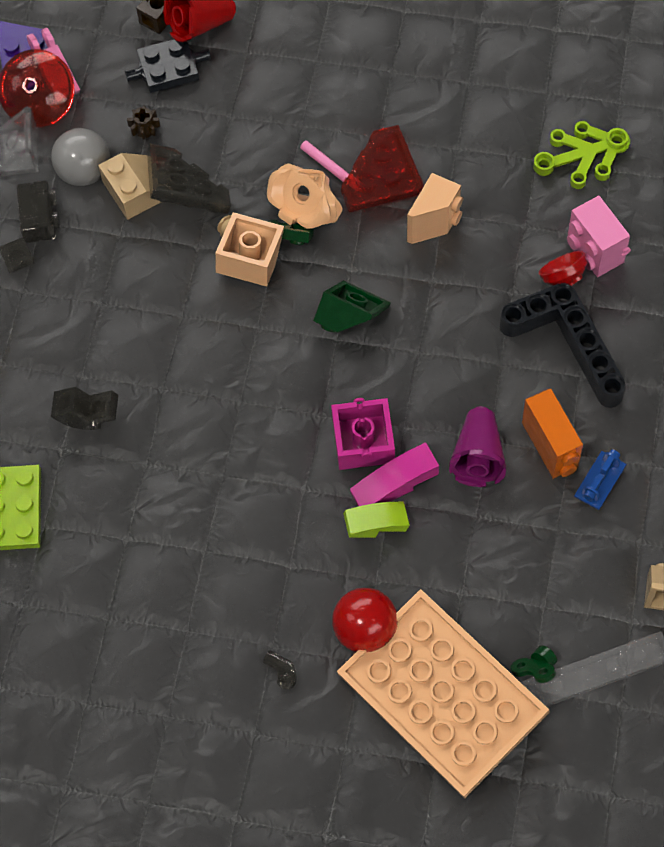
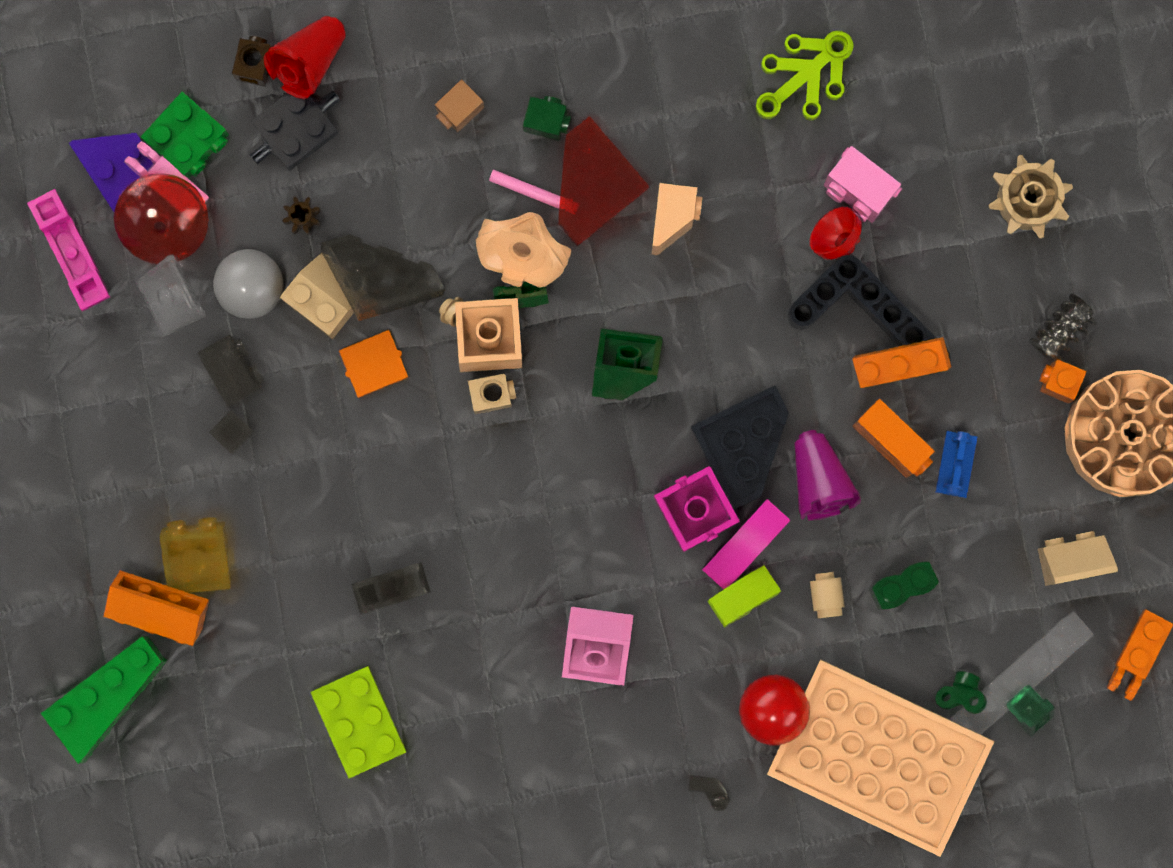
camera: 20 degrees left, 20 degrees up
none -> green plate [141,92,229,179]
none -> orange piece [339,330,409,398]
none -> medium nougat brick [435,79,485,132]
none -> tan brick [468,374,516,414]
none -> dark green brick [523,96,571,141]
none -> bright pink slope [562,607,634,686]
none -> black plate [691,385,789,510]
none -> tan brick [810,572,845,618]
none -> orange plate [852,337,952,388]
none -> dark green brick [869,562,939,610]
none -> clear green slope [1006,685,1055,737]

